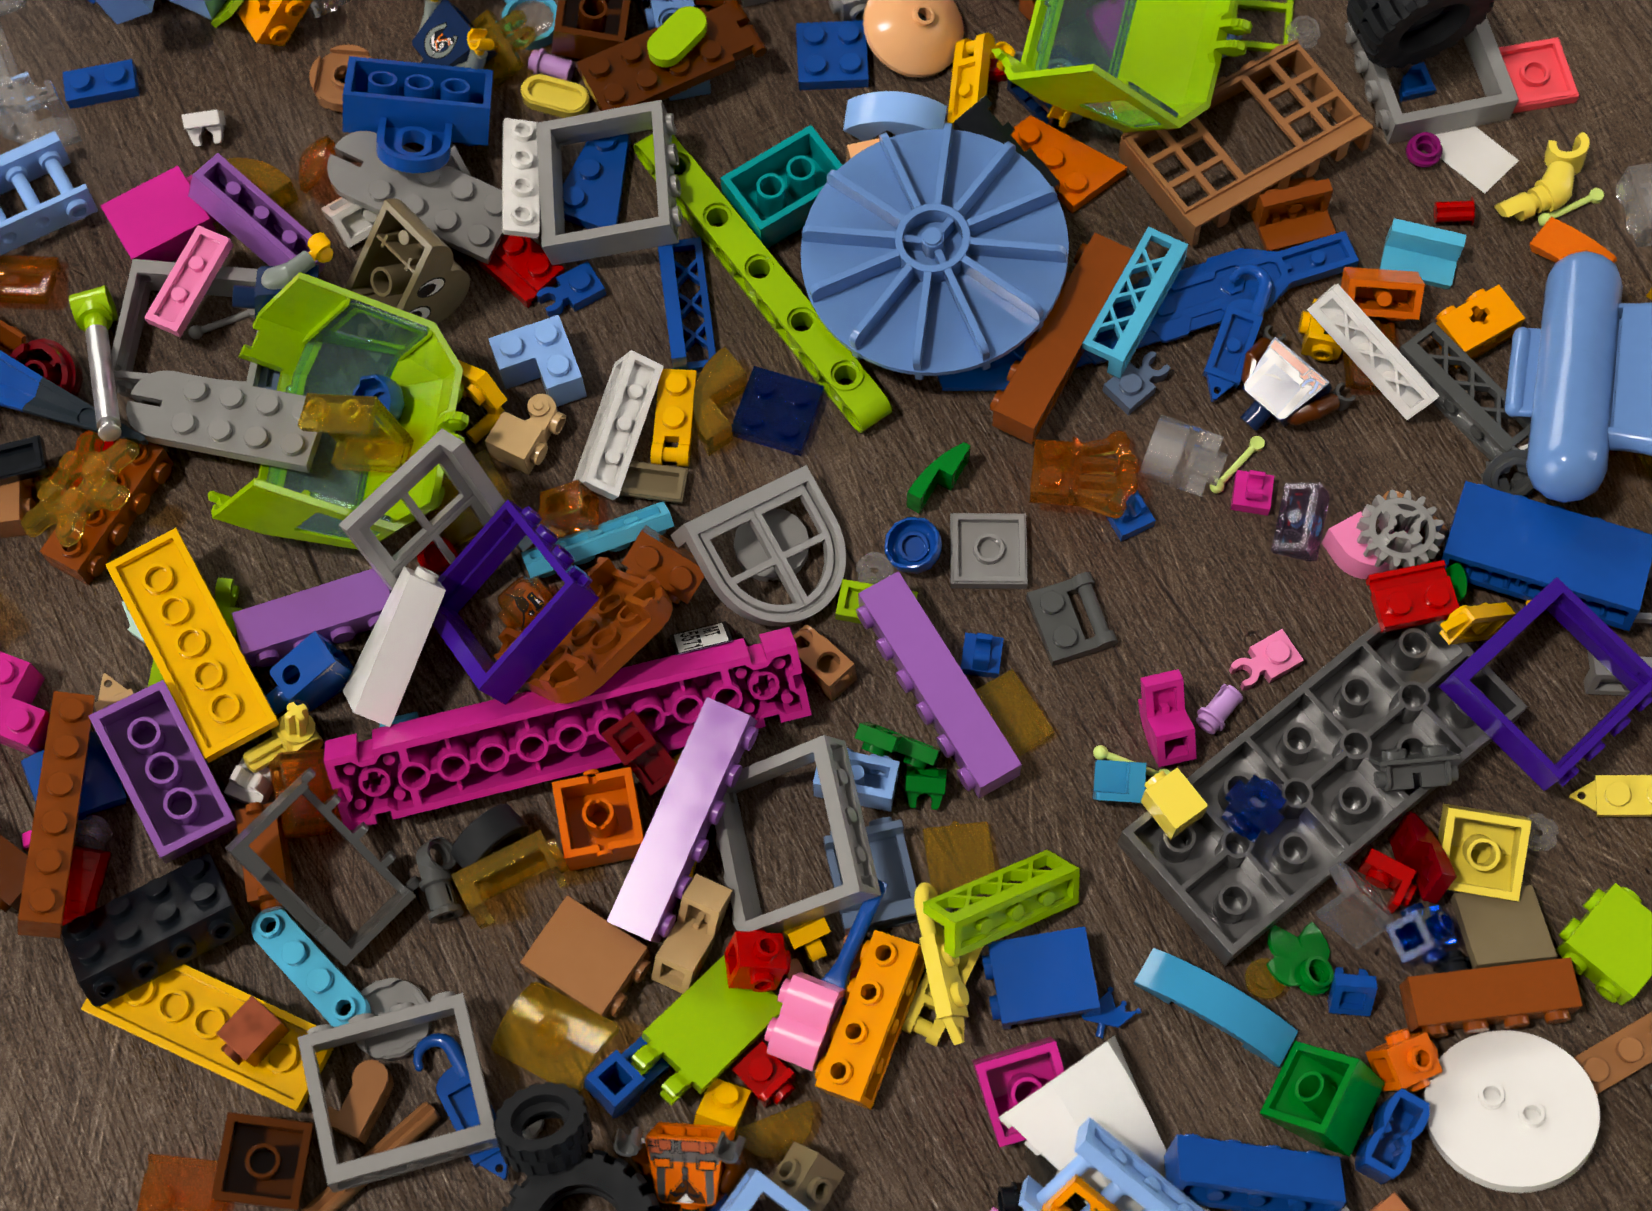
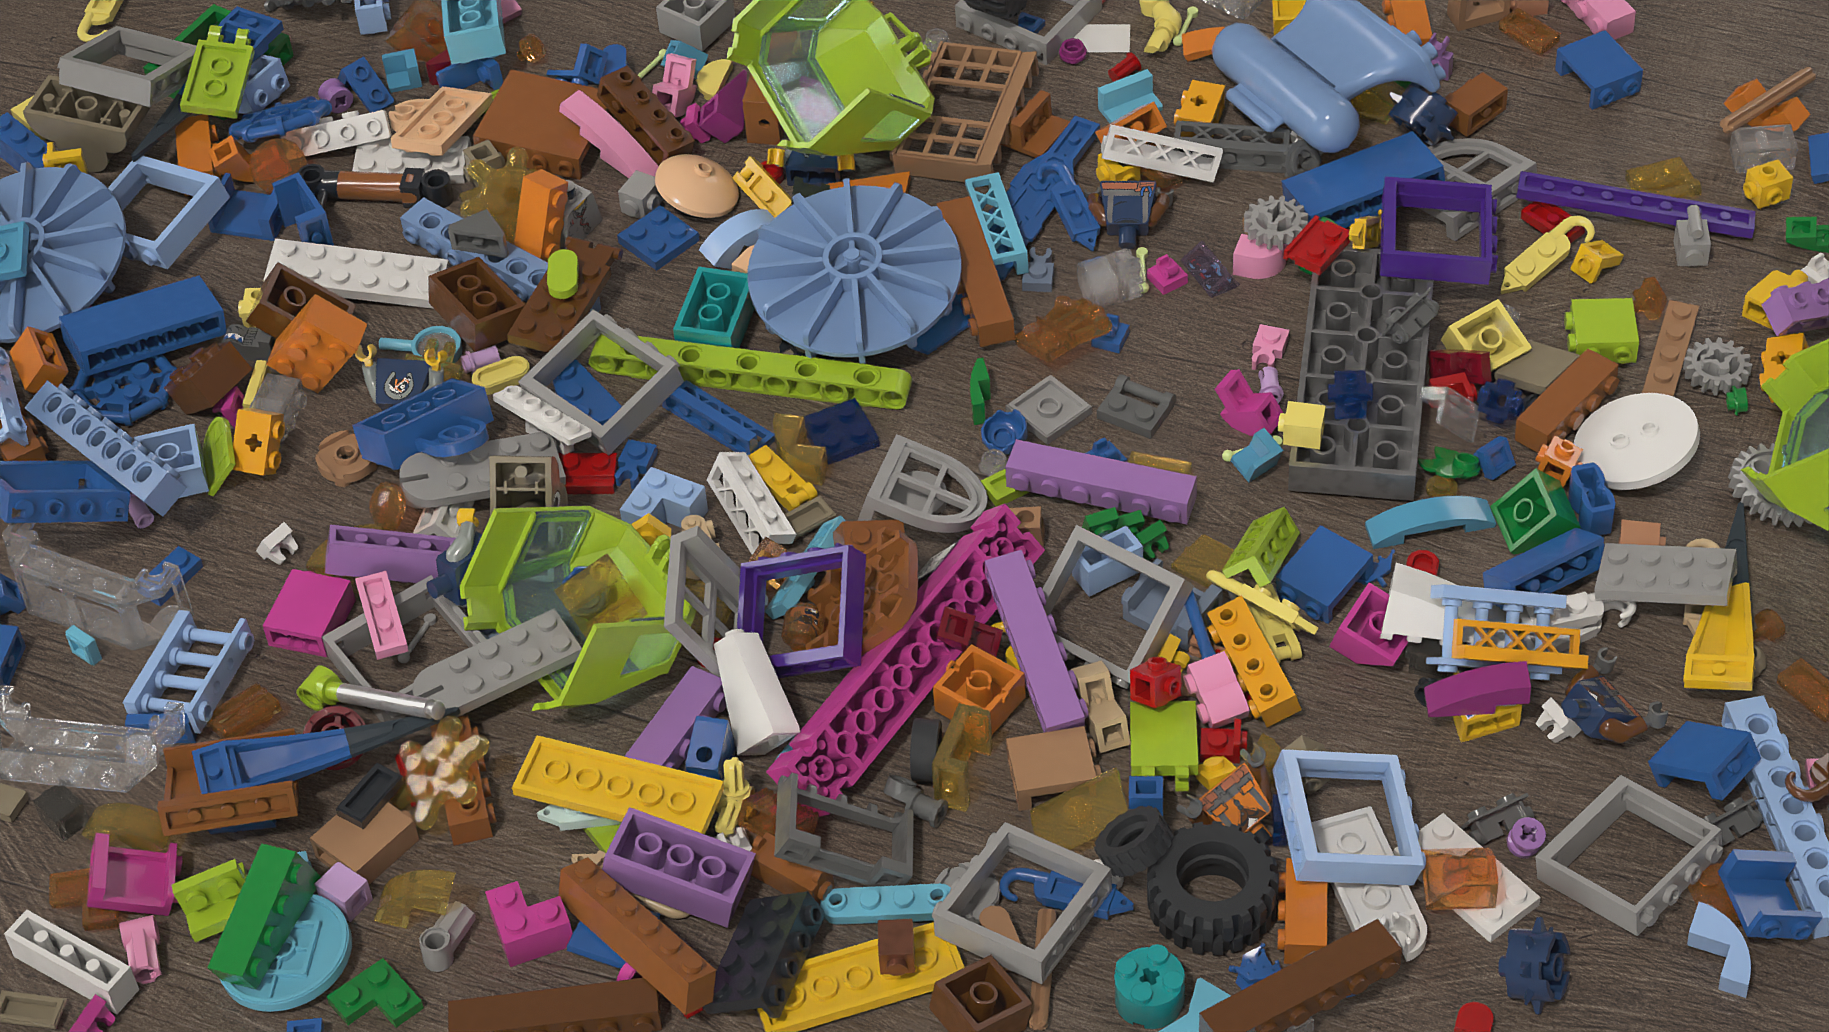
camera: 40 degrees left, 20 degrees down
none -> red tile [1406,550,1439,576]

